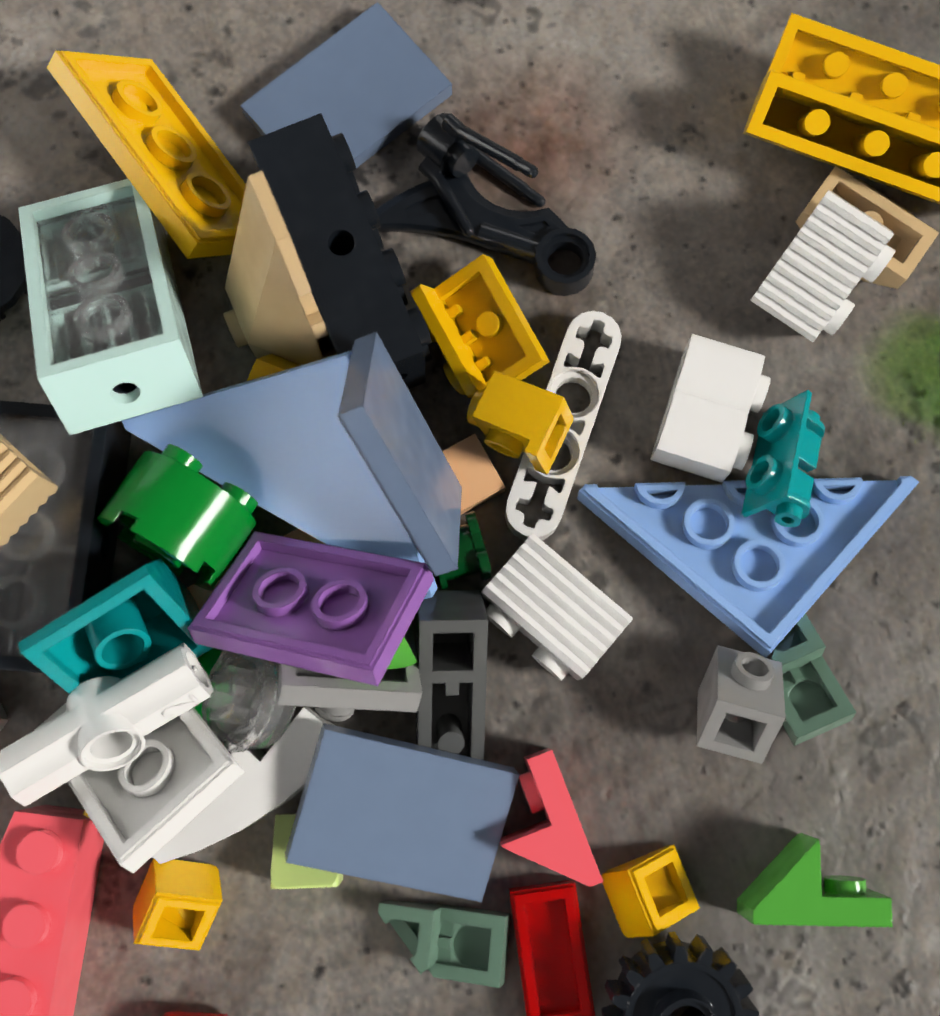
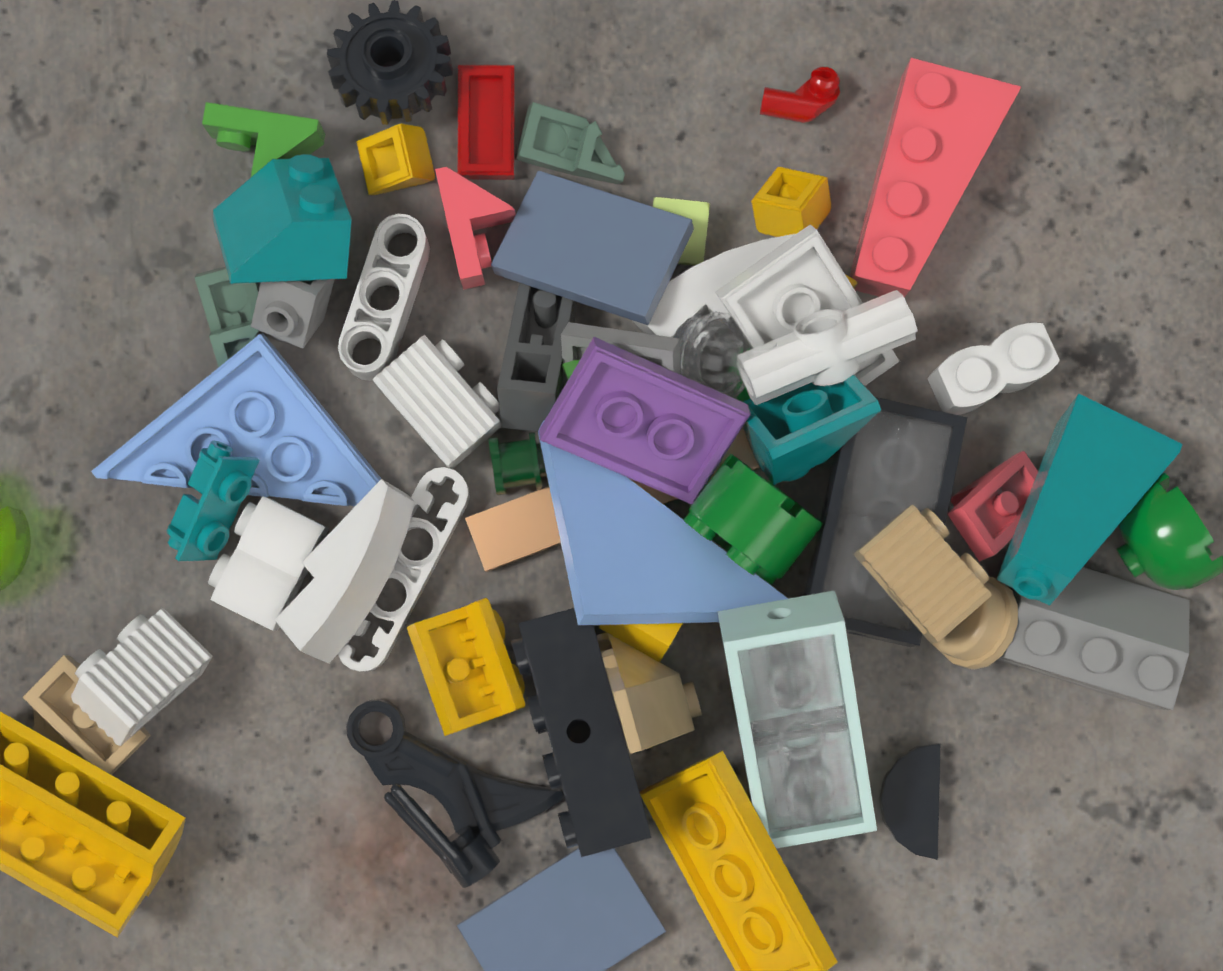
camera: 175 degrees left, 5 degrees up
sand blue tile [338,331,462,576] -> none
yellow brick [467,370,574,475] -> none
none -> teal slope [213,154,352,284]
none -> white slope [275,479,415,664]
none -> white beam [338,214,430,381]

